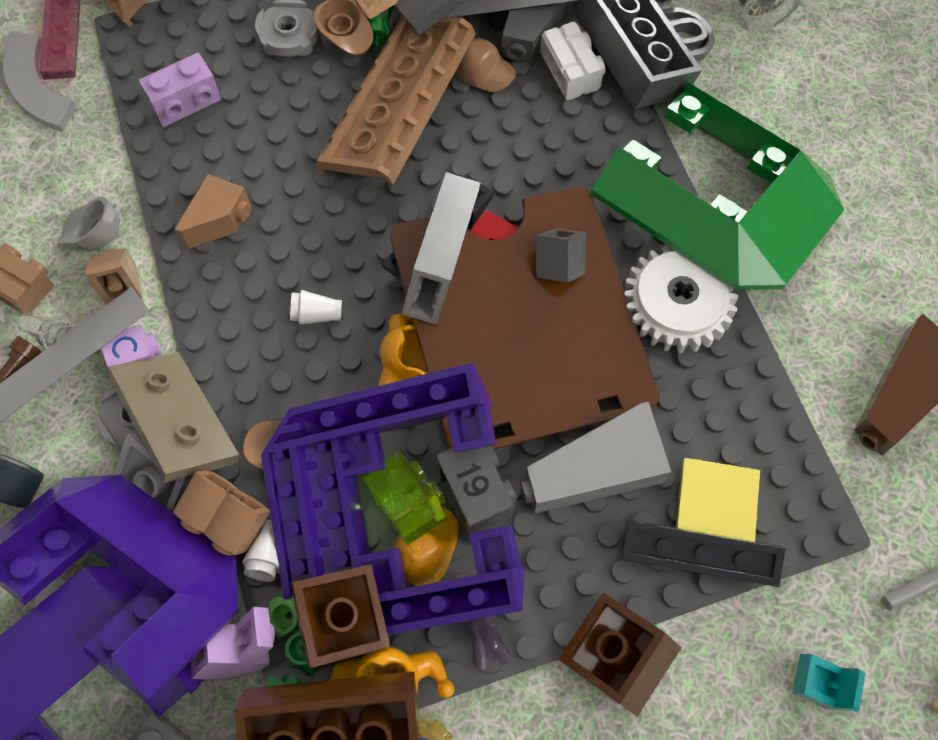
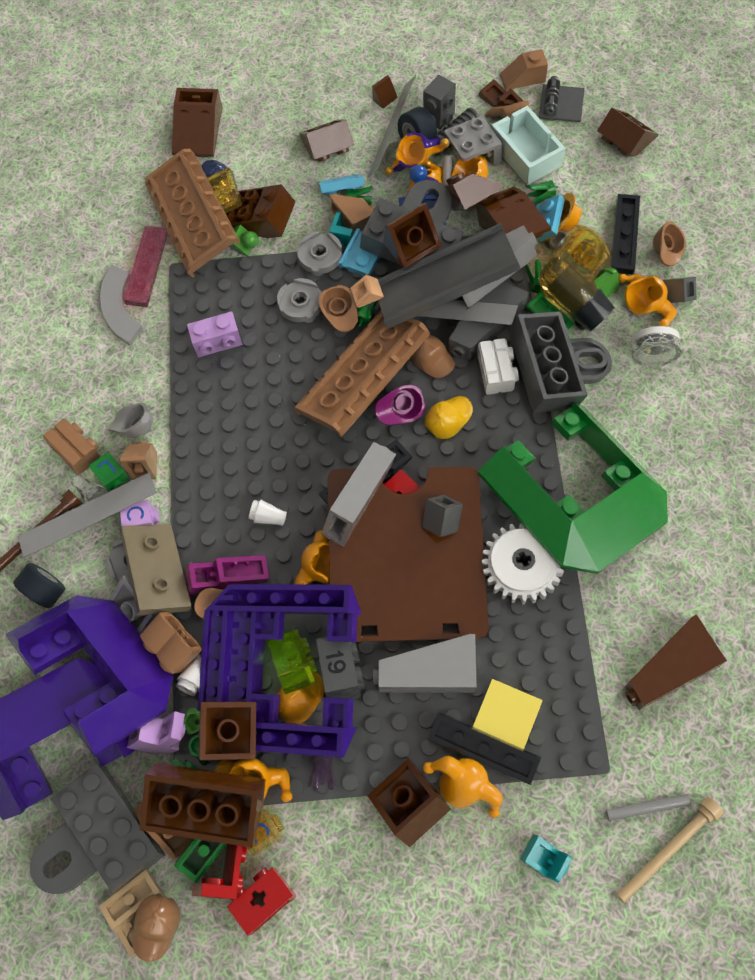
camera: 20 degrees right, 0 degrees up
medium nougat slope [175,174,251,249] -> none
none -> green brick [89,451,131,492]
none -> magenta slope [184,555,270,595]
none -> magenta piece [375,385,426,425]
none -> light orange piece [423,756,503,818]
none -> yellow piece [425,396,473,439]

